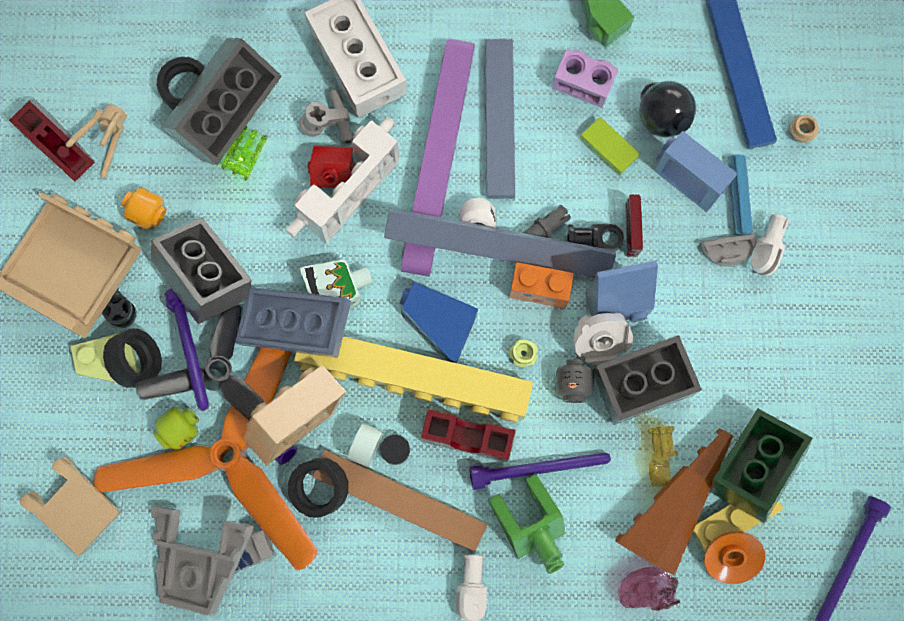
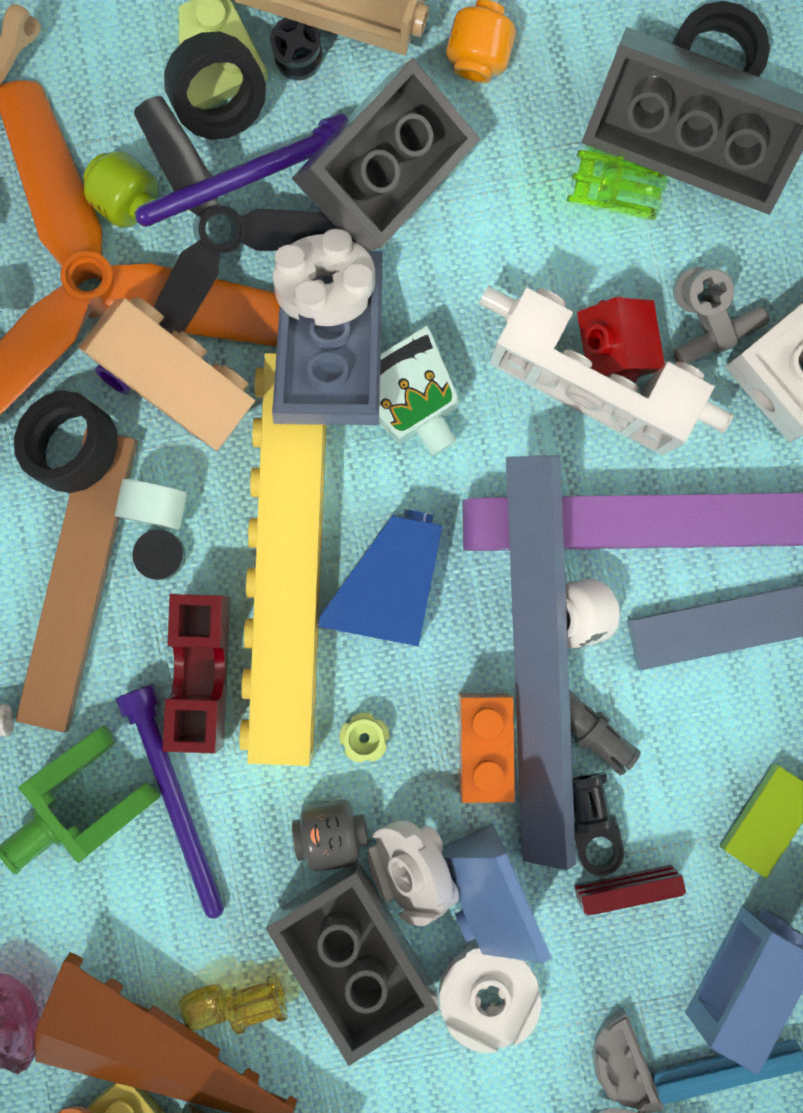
camera: 80 degrees right, 10 degrees up
none -> white plate [273,229,375,326]
none -> white plate [438,943,542,1053]

